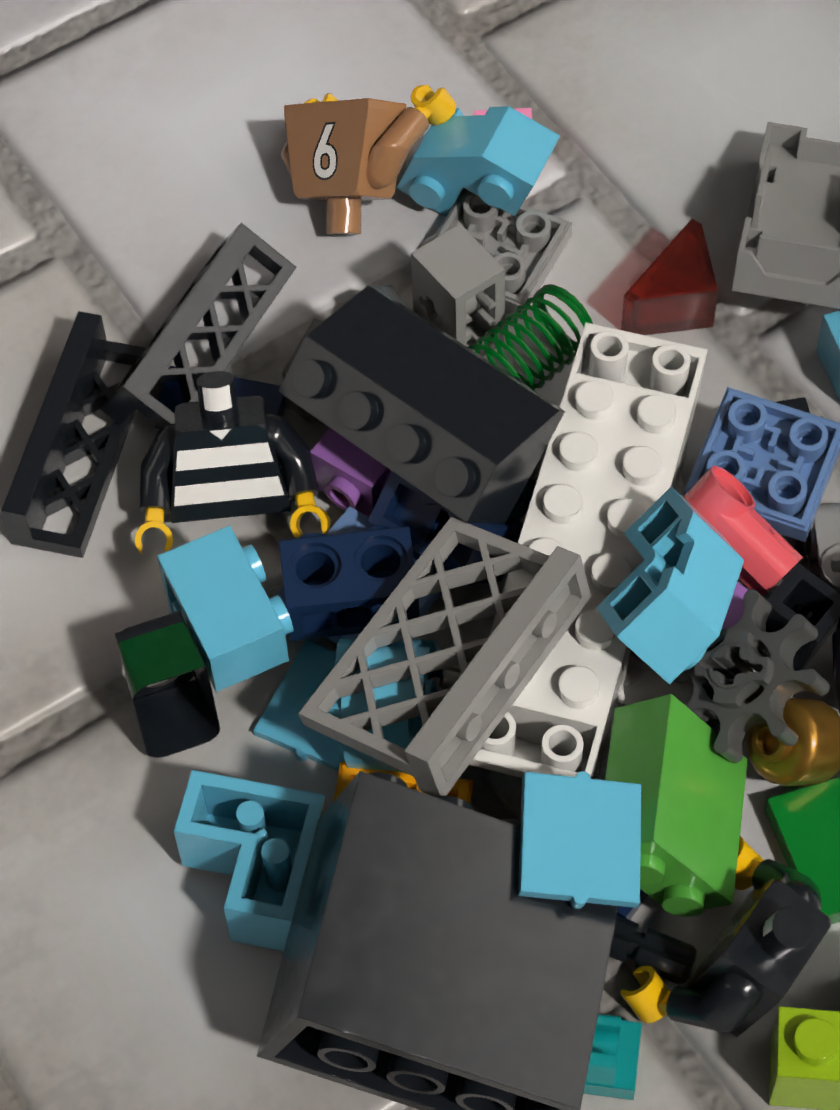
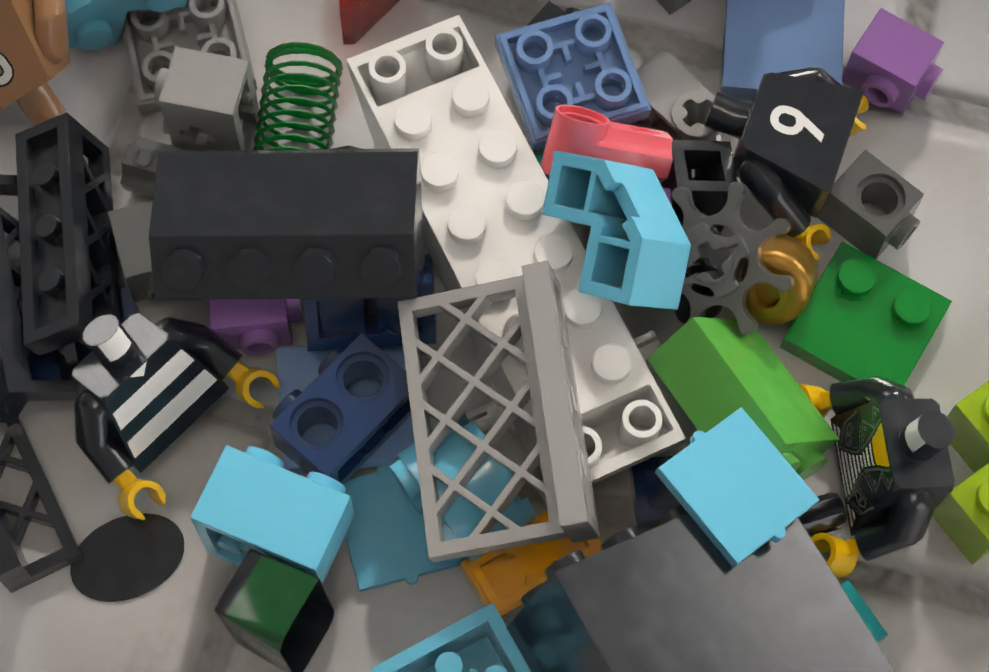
camera: 45 degrees left, 10 degrees up
none -> black fence [15,112,121,356]
none -> black sticker [70,513,185,602]

